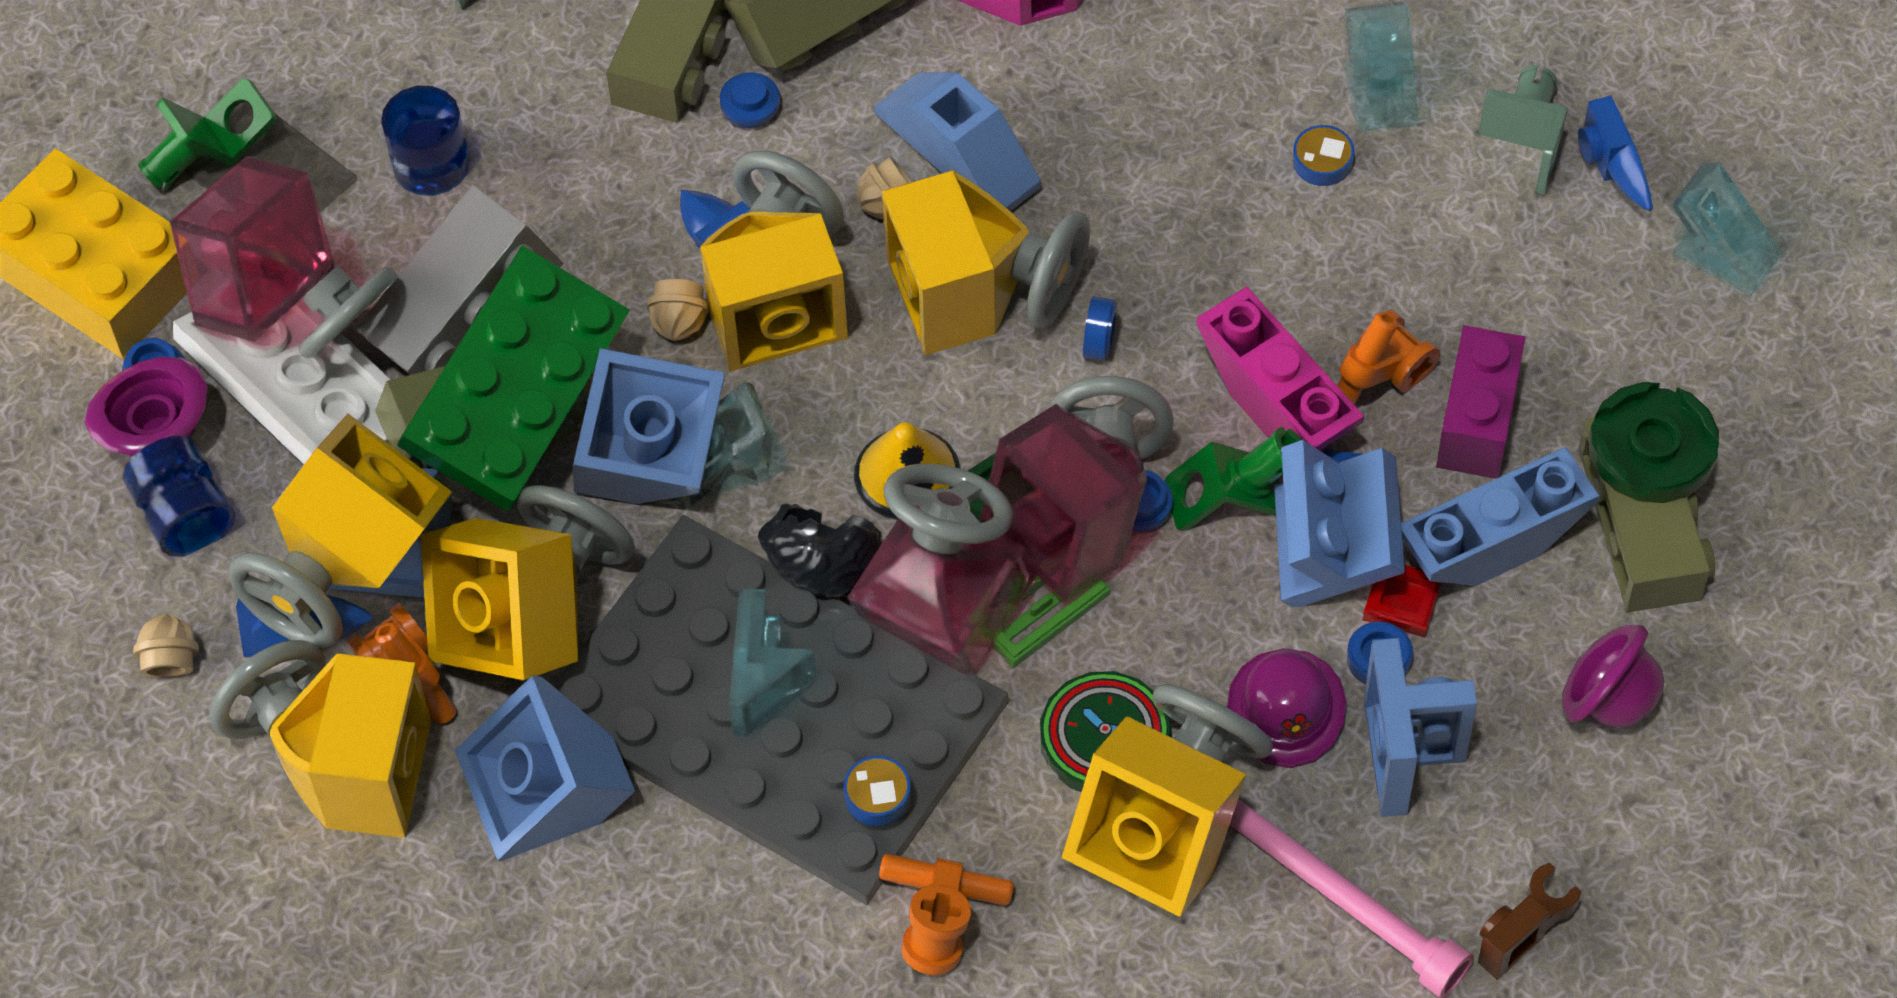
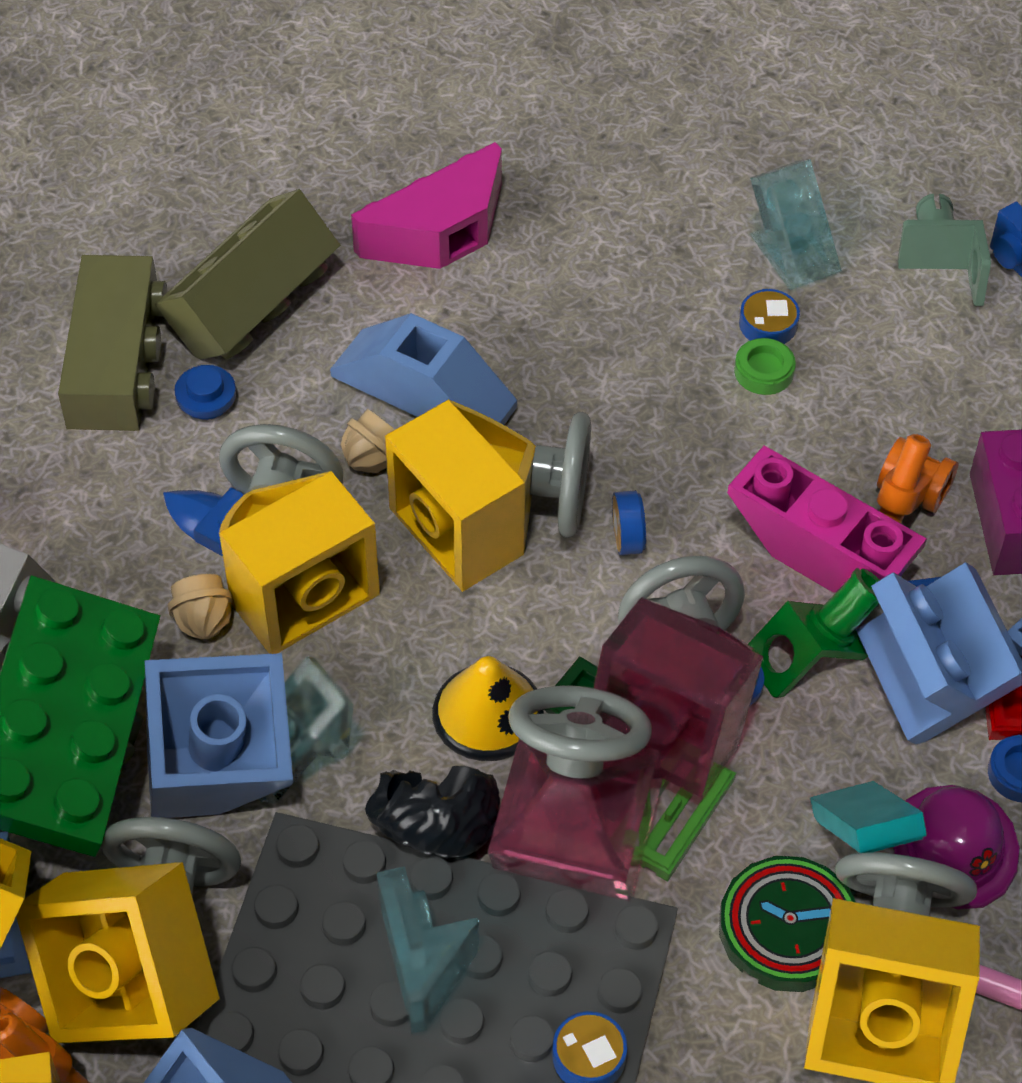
camera: 20 degrees left, 5 degrees down
none -> bright green tile [734,338,796,395]
none -> teal tile [810,781,927,853]

